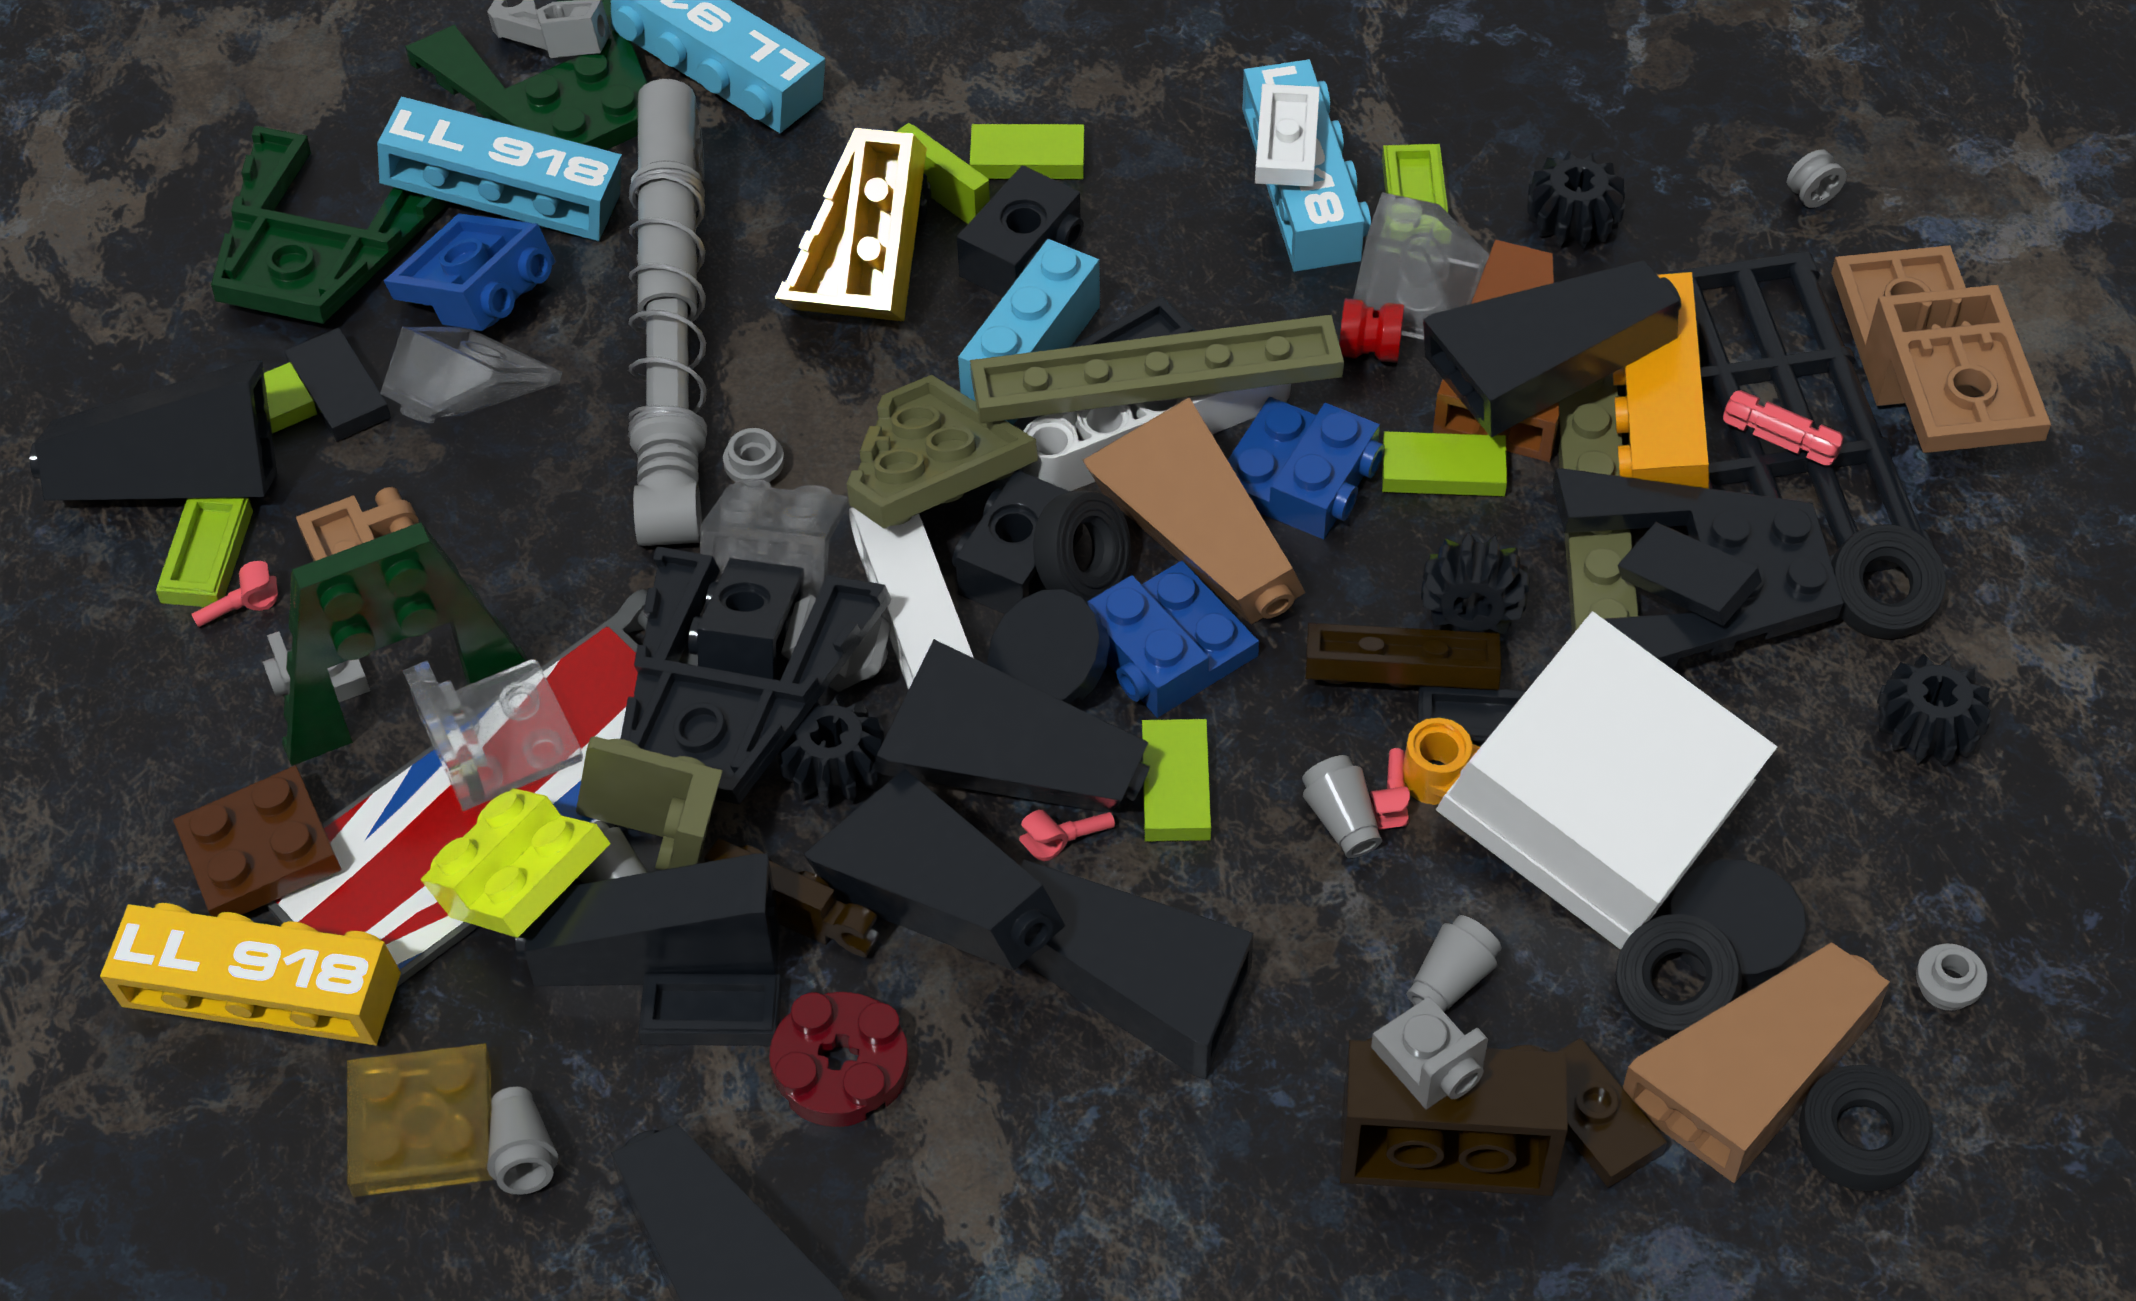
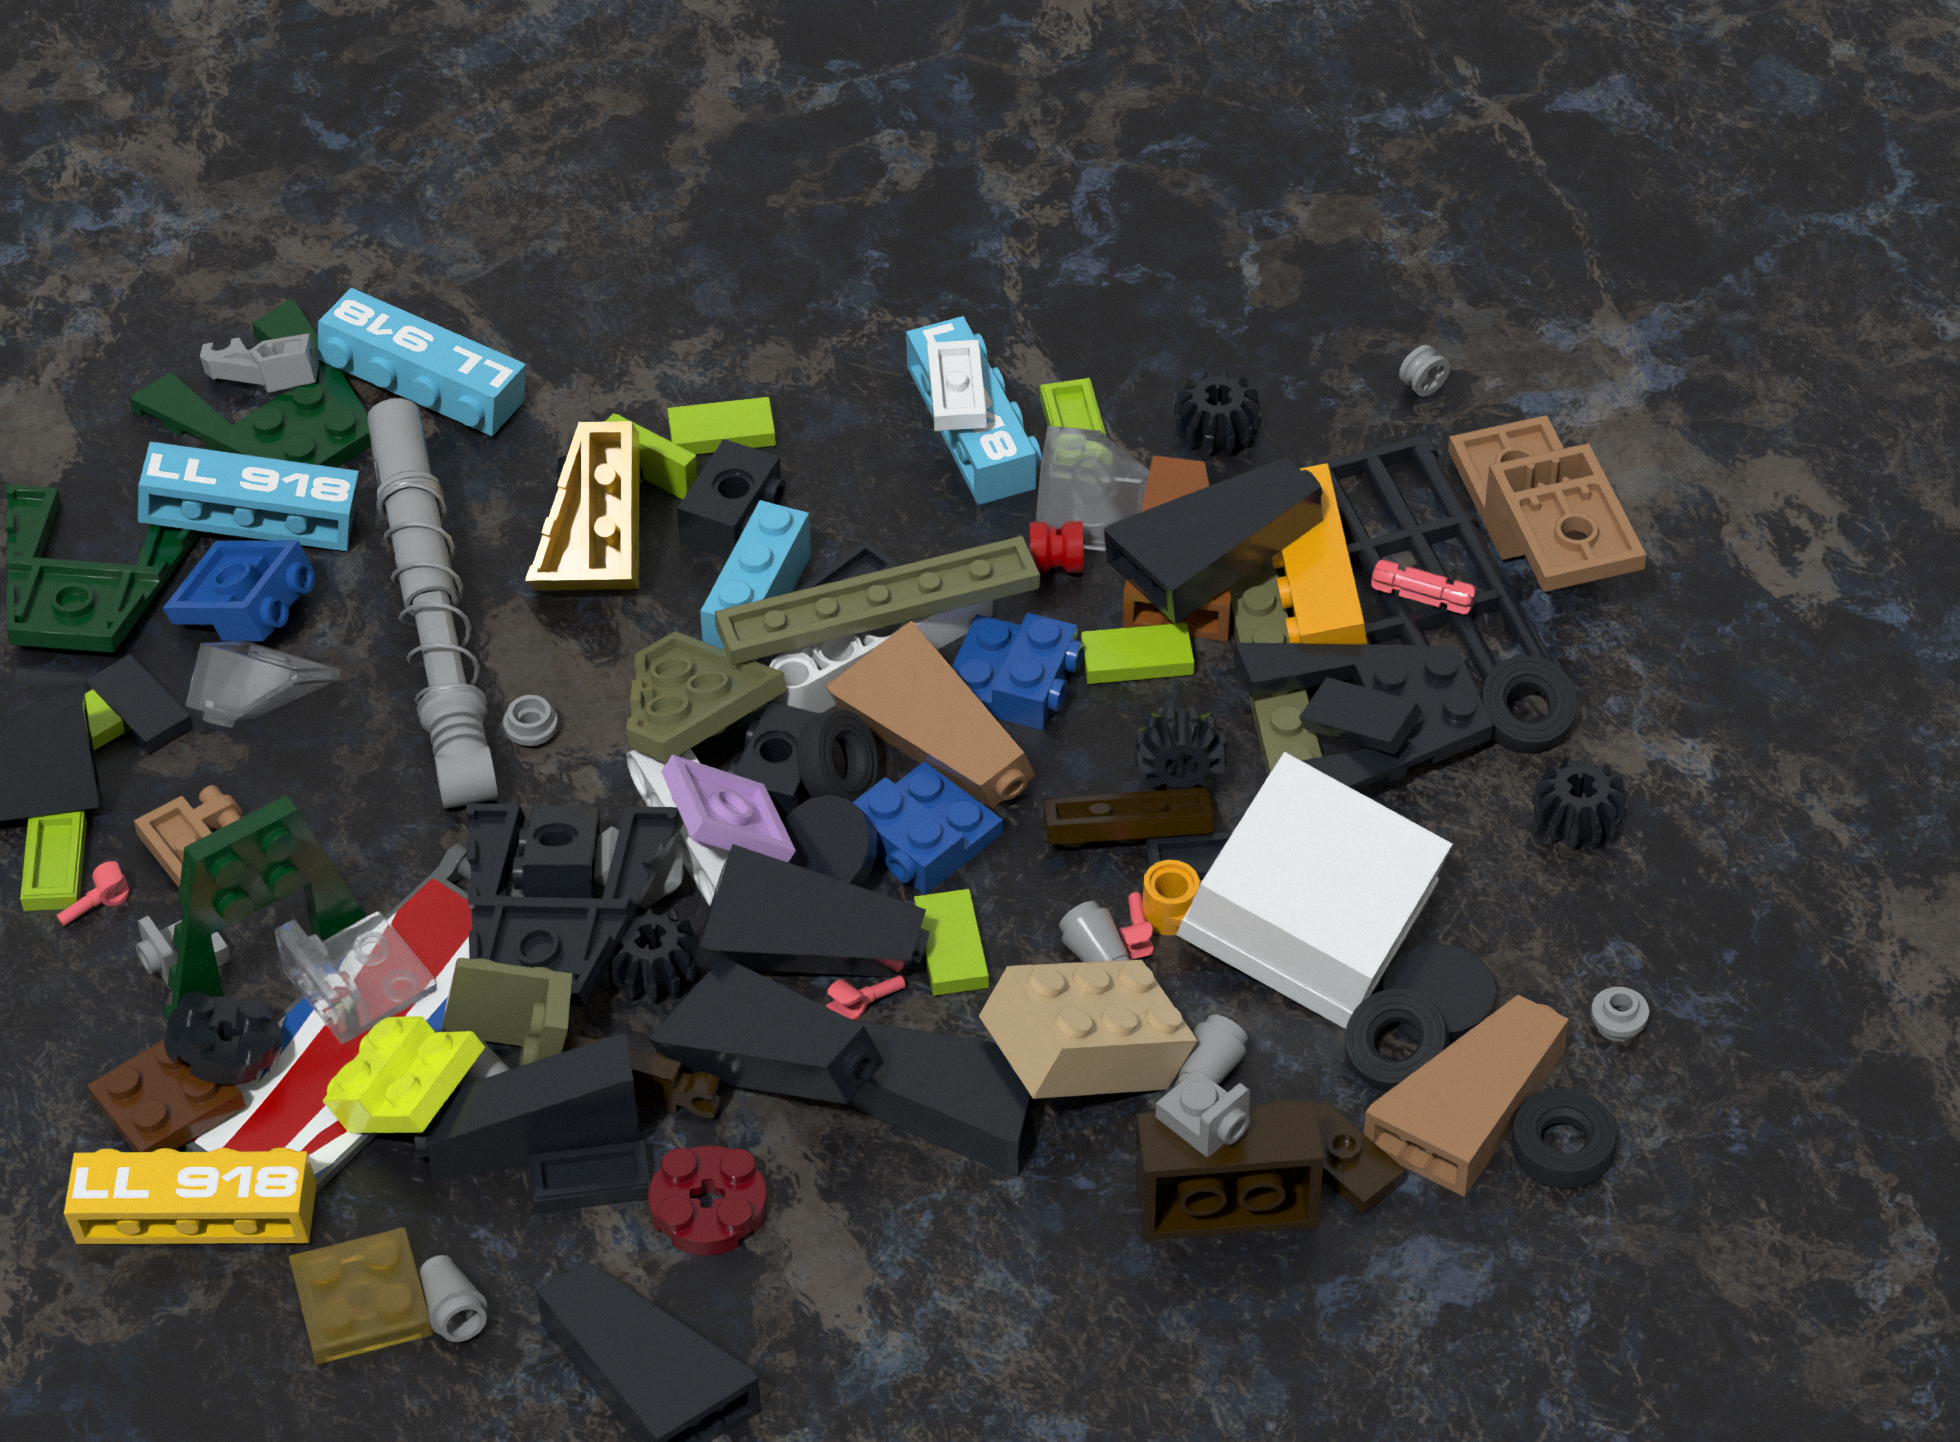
camera: 10 degrees left, 5 degrees down
clear bracket [700,479,848,598] -> none
none -> black plate [164,991,283,1085]
none -> lavender plate [661,754,796,862]
none -> tan brick [979,960,1198,1099]

